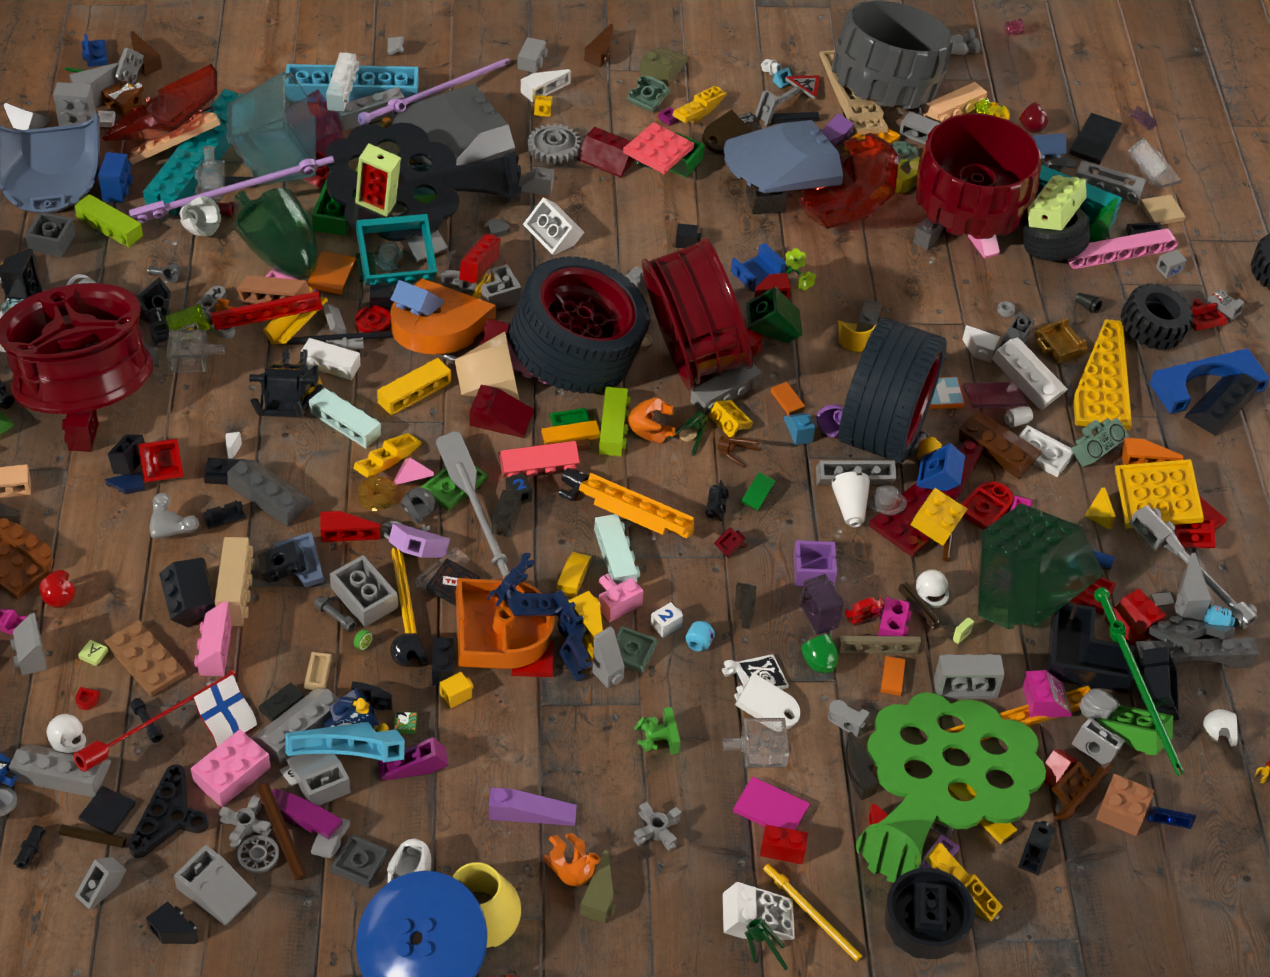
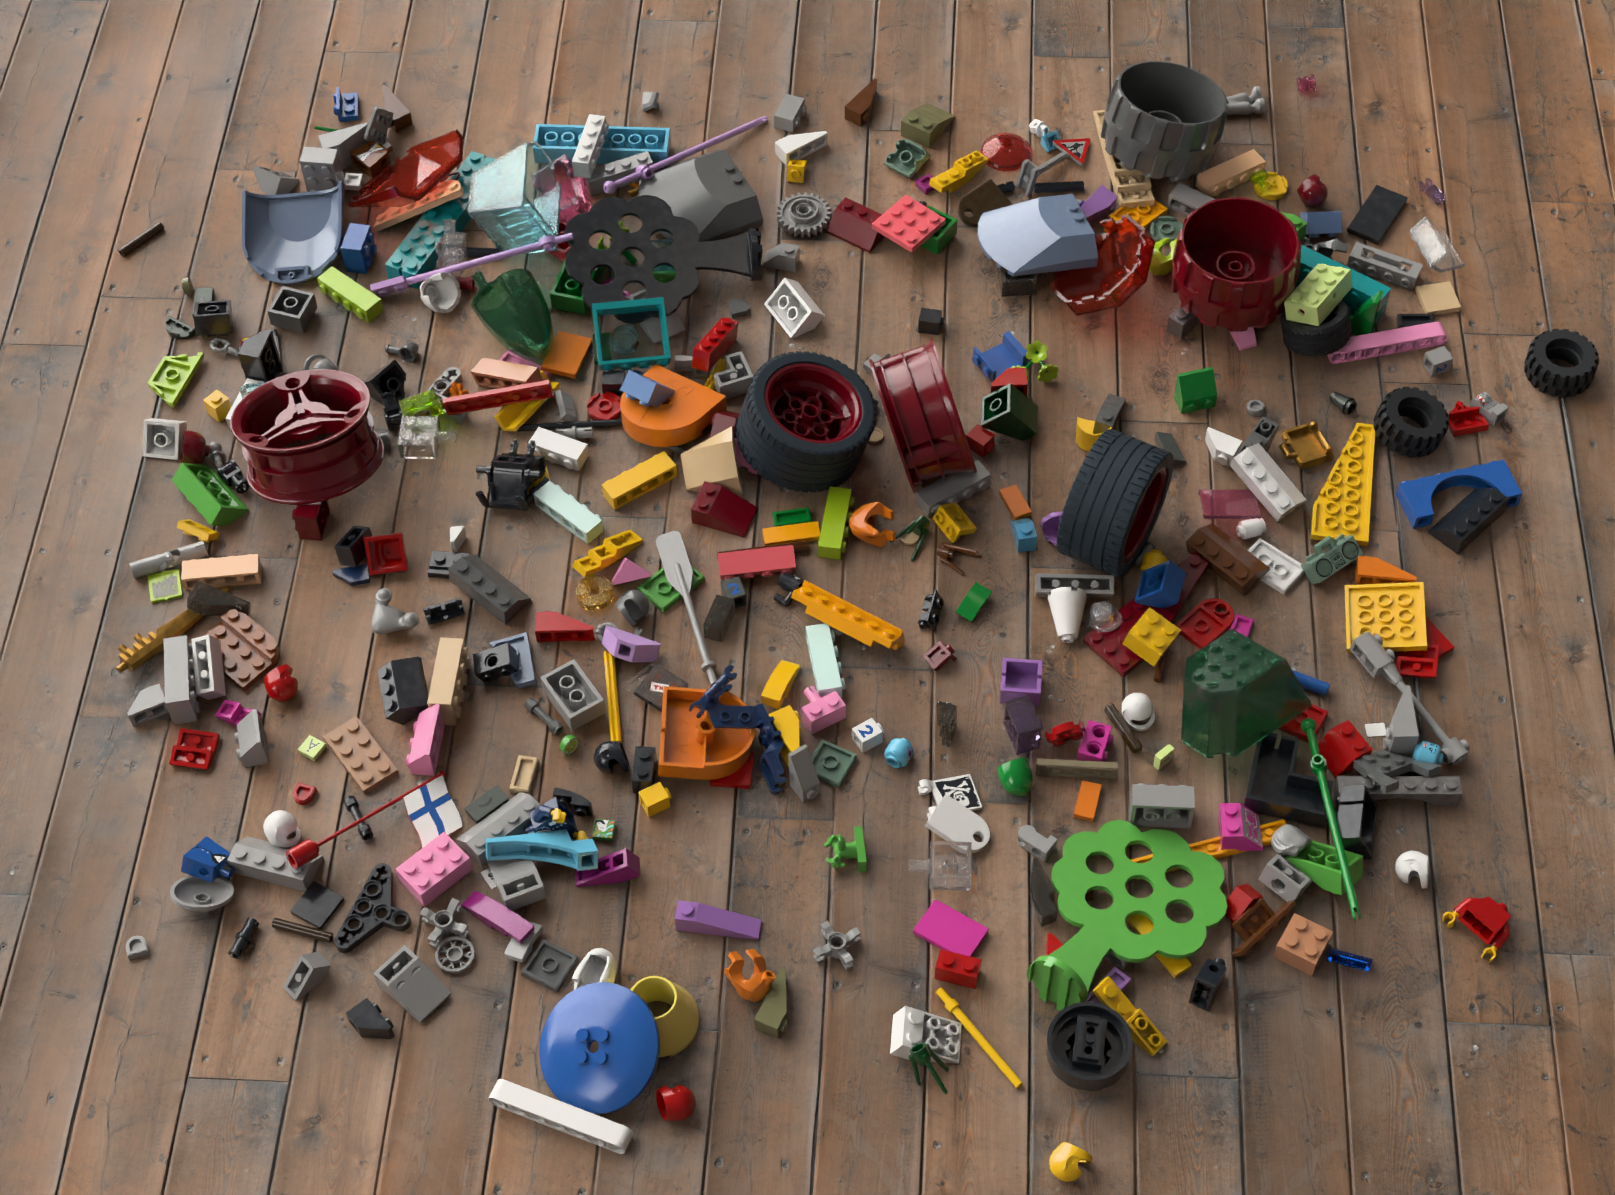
camera: 10 degrees right, 5 degrees up
reddish brown axle [257,783,307,880] -> none
yellowish green brick [355,143,401,217] -> none
tile [929,377,965,409] -> none
yellow slope [1085,488,1116,529] -> none
none -> clear red dish [981,132,1031,171]
none -> green slope [1174,367,1218,414]

